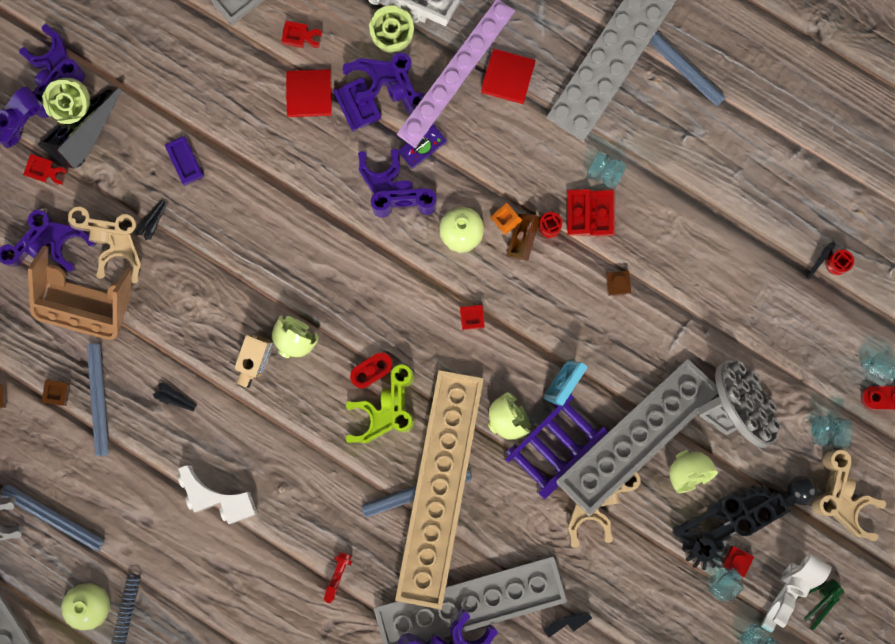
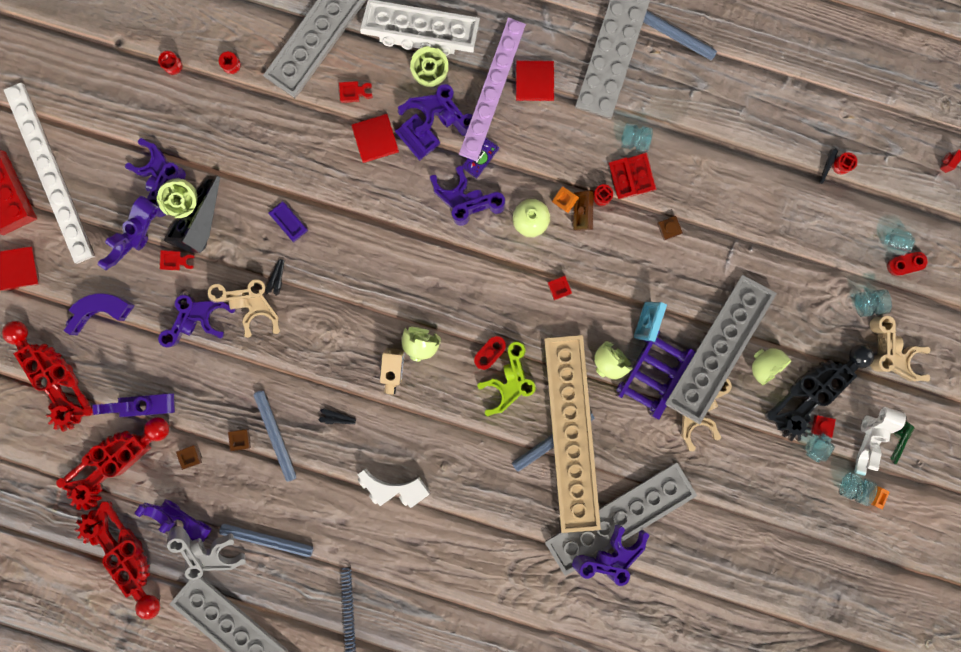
camera: 15 degrees left, 5 degrees up
medium nougat windscreen [28,246,131,340] -> none
yellowish green cylinder [61,583,111,631] -> none
red hinge [324,552,352,604] -> none
black slope [542,613,592,638] -> none
light grey bracket [698,360,781,448] -> none

